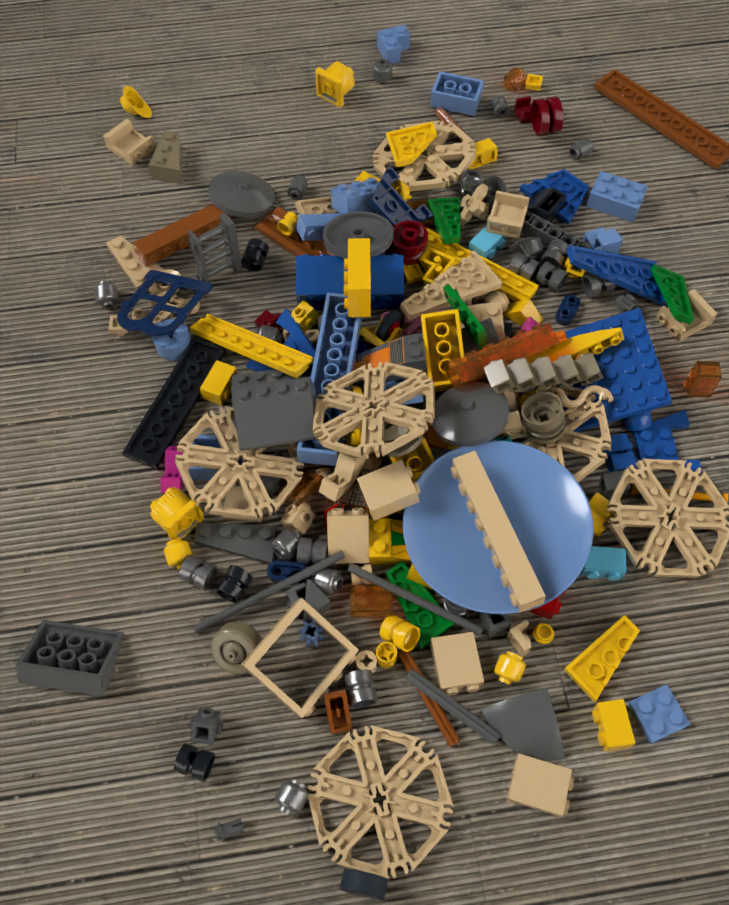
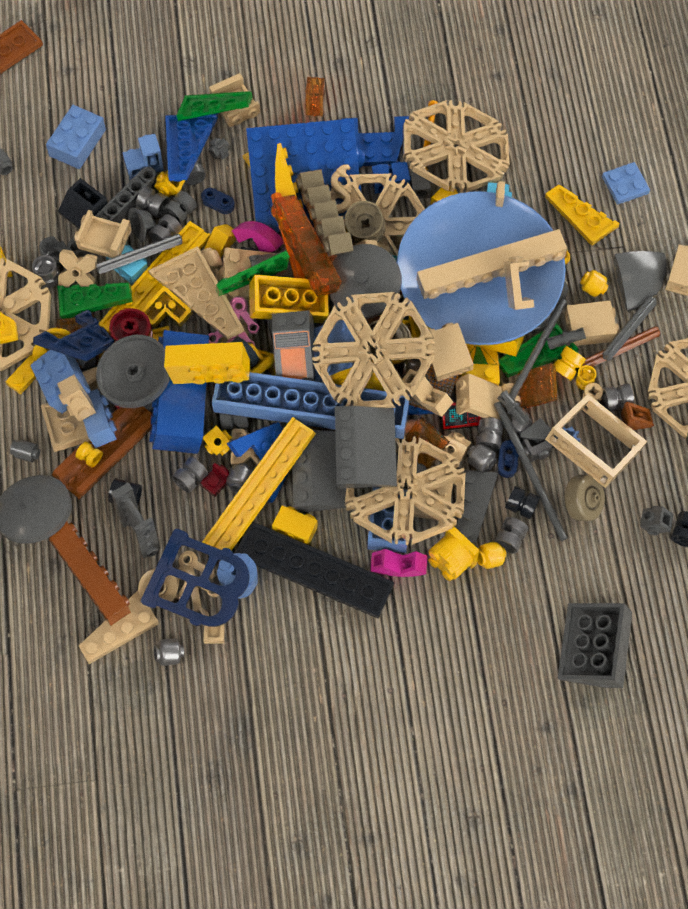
camera: 90 degrees left, 5 degrees up
tan bracket [507,620,532,657] -> none
blue wing [520,169,589,225] -> none
yellow brick [592,699,636,752] -> none
none -> tan brick [57,375,96,422]
none -> axle [96,234,182,274]
none -> flat silver wheel [171,457,208,493]
none -> tan tile [495,181,505,207]
none -> dark grey axle [497,390,530,425]
none -> tan panel [504,257,534,310]
none -> dark grey pin [547,327,586,350]

